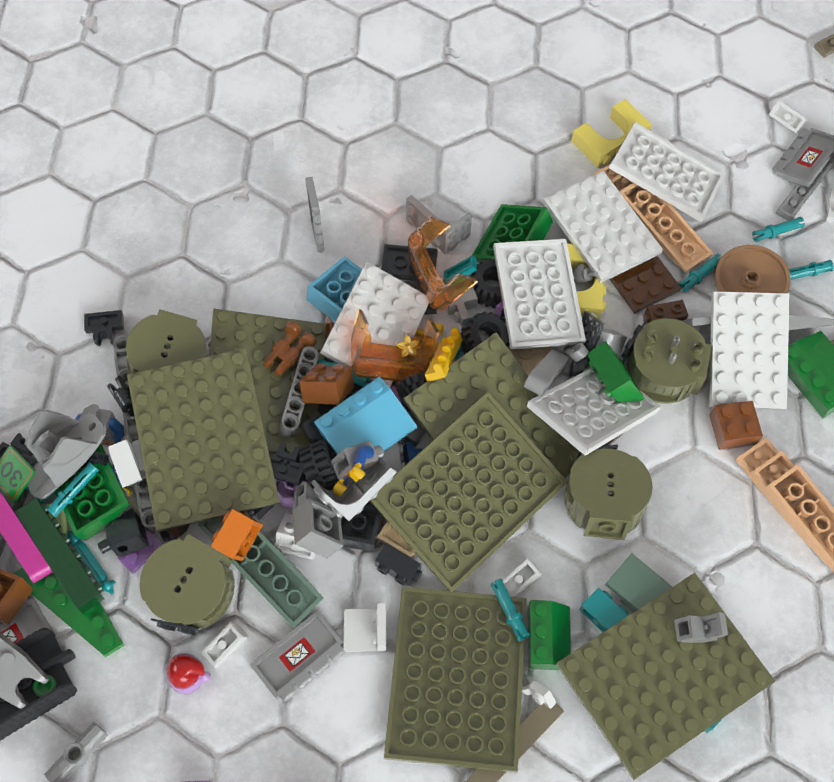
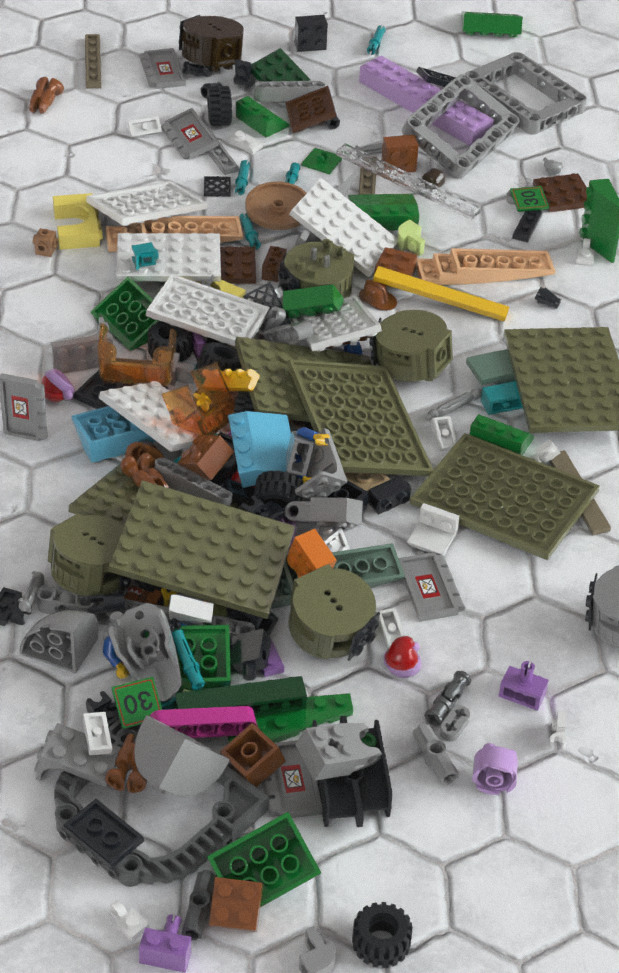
camera: 65 degrees left, 20 degrees down
teal tile [443,255,477,287] -> none
teal pin [490,579,530,641] -> none
light grey brick [674,612,728,643] -> none
none -> light grey wheel [18,571,45,613]
none -> light grey brick [20,610,98,673]
none -> dark orange piece [29,77,64,114]
none -> medium nougat brick [32,228,58,257]
none -> piece [41,369,76,403]
none -> teal window [131,242,159,271]
none -> black window [204,176,231,197]
none -> dark orange piece [359,279,397,311]
none -> yellow tile [373,266,509,322]
none -> yellowish green brick [397,220,425,256]
none -> dark grey piece [424,671,471,726]
none -> light grey wheel [425,388,482,420]
none -> light grey beam [440,706,470,741]
none -> black cone [535,287,562,308]

